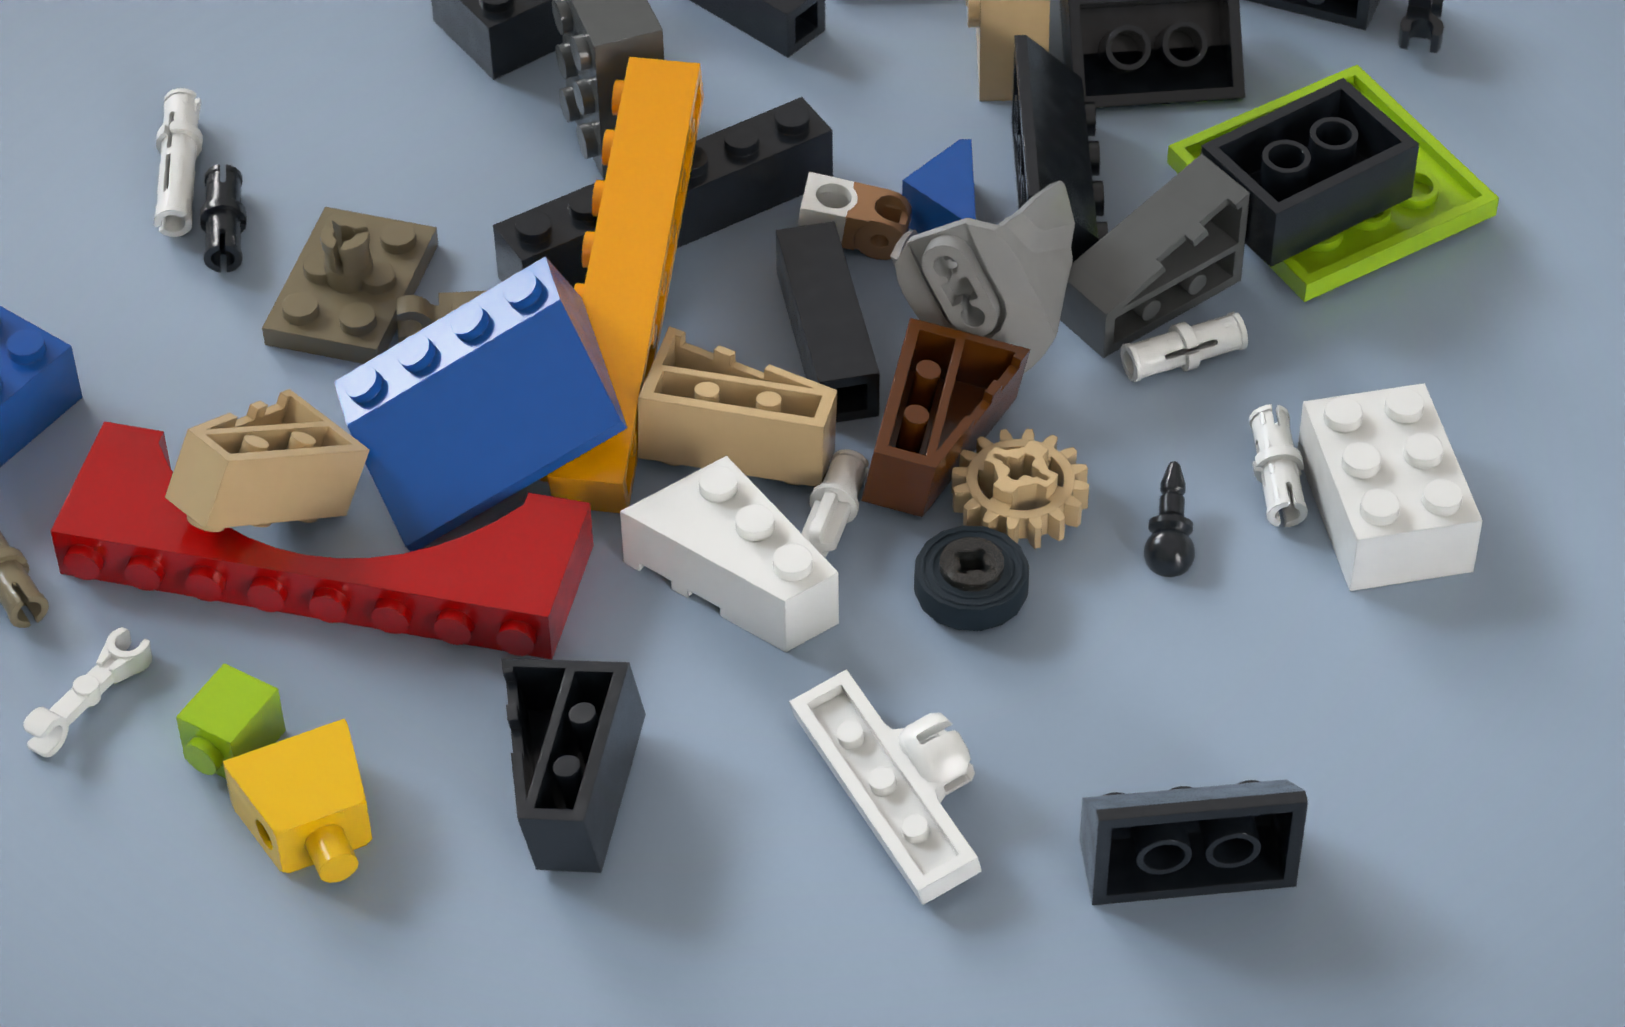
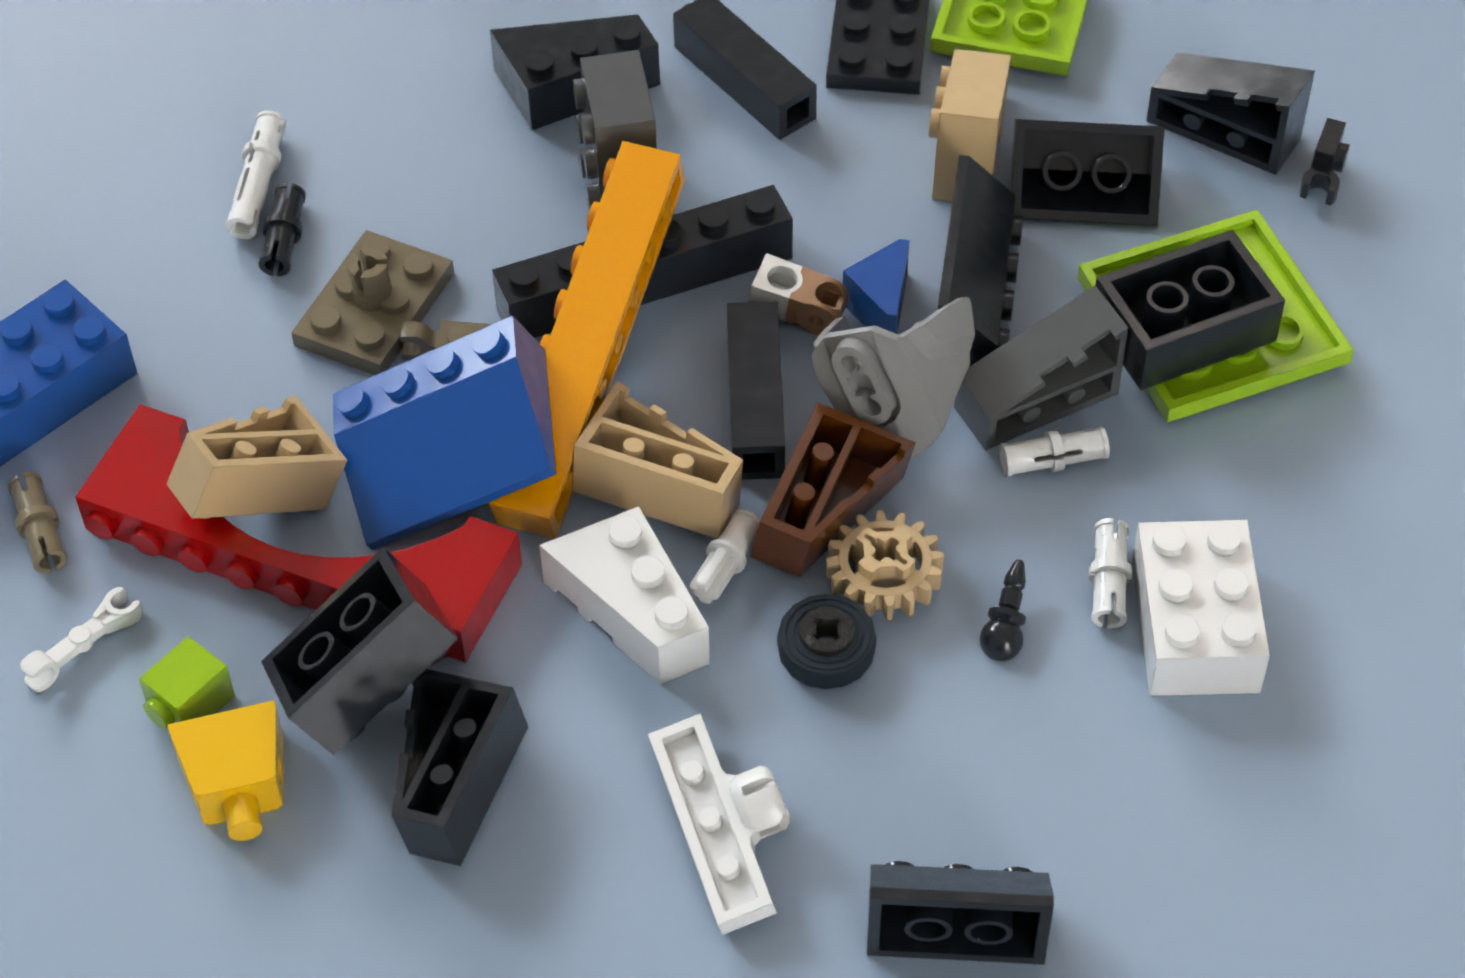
camera: 10 degrees right, 5 degrees up
none -> black brick [261,547,458,755]

